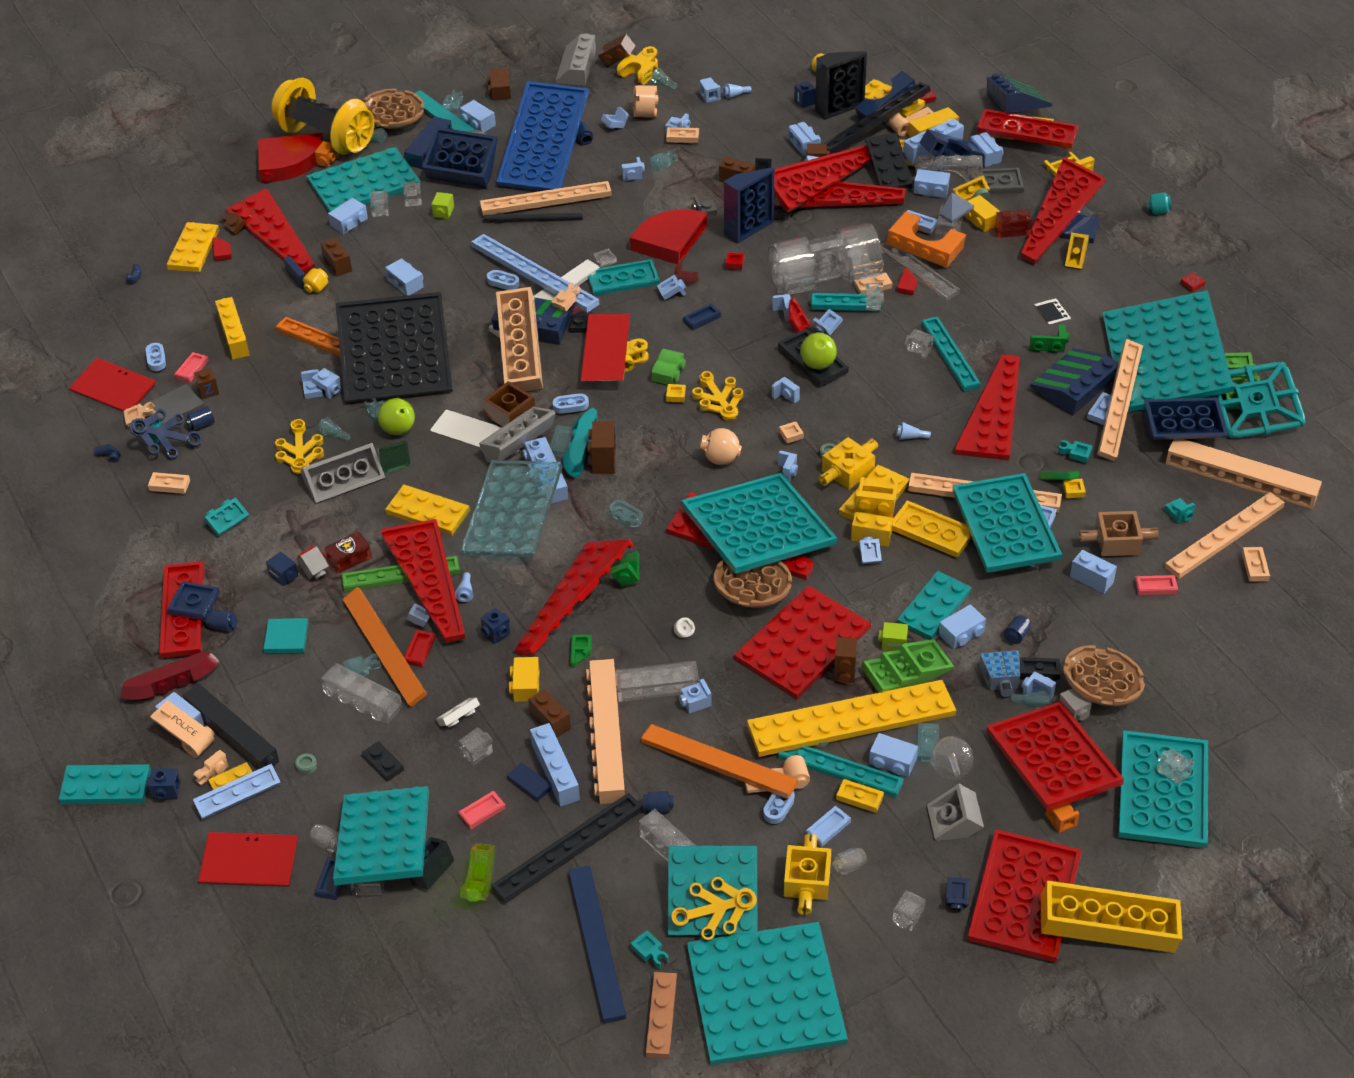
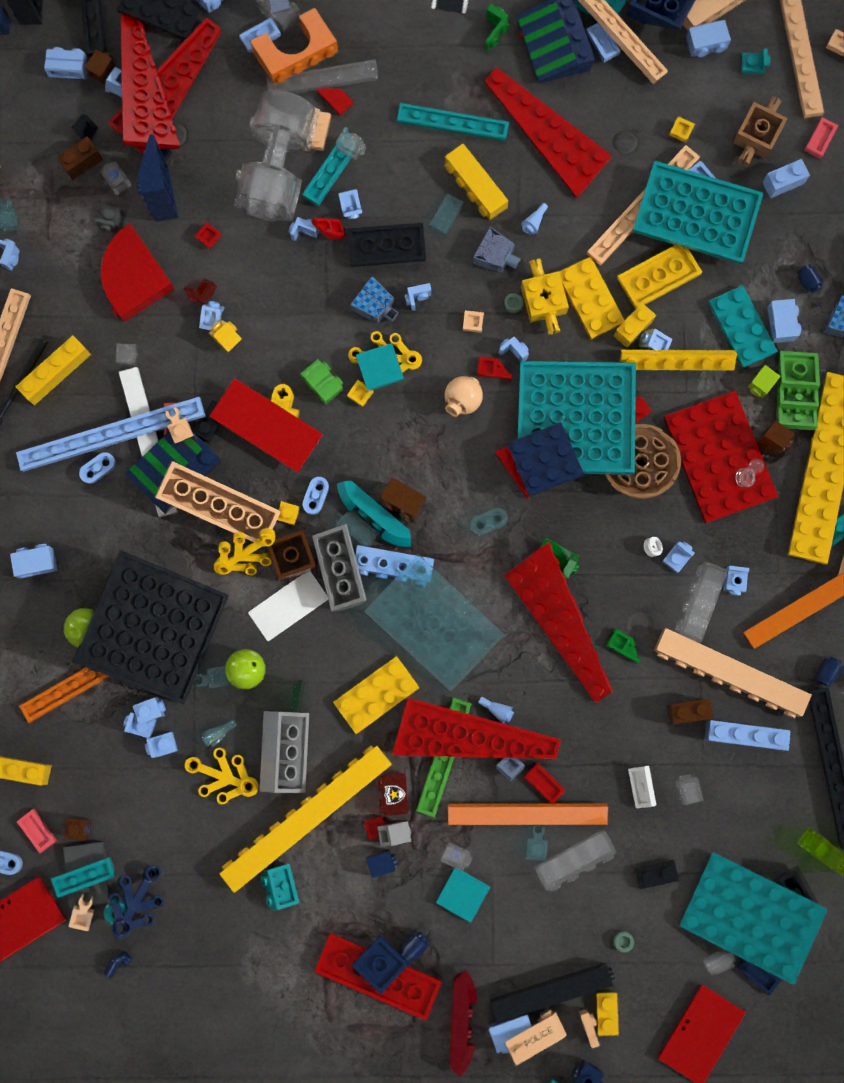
camera: 60 degrees left, 35 degrees up
light nougat plate [148,472,190,494] -> none
dark blue brick [185,406,215,431] -> none
light blue plate [193,764,280,820] -> none
coral tile [458,791,506,830] -> none
dark blue brick [481,608,510,644] -> none
dark blue tile [507,762,552,802] -> none
yellow brick [509,657,540,702] -> none
teal tile [588,259,660,296] -> none
dark blue tile [683,304,721,330] -> none
lime piece [800,333,837,370] -> none
yellow plate [855,477,899,518] -> none
clear brick [904,329,934,359] -> none
green tile [1040,471,1080,480] -> none
teal plate [1058,440,1093,463] -> none
none -> yellow brick [15,335,91,406]
none -> teal plate [51,857,116,898]
none -> light blue bracket [145,732,178,758]
none -> yellow brick [209,320,242,352]
none -> yellow plant [214,528,275,575]
none -> yellow brick [220,745,392,893]
none -> yellow plate [277,501,300,526]
none -> torso [350,277,398,323]
none -> teal tile [356,343,404,392]
none -> clear light blue tile [429,193,464,236]
none -> clear brick [441,841,473,871]
none -> yellow brick [444,144,508,220]
none -> sand blue torso [473,227,521,273]
none -> red tile [477,357,512,381]
none -> dark blue plate [507,422,584,497]
none -> yellow plate [620,350,737,370]
none -> light blue bracket [662,541,695,573]
none -> light blue brick [686,20,731,57]
none -> clear plate [735,459,764,487]

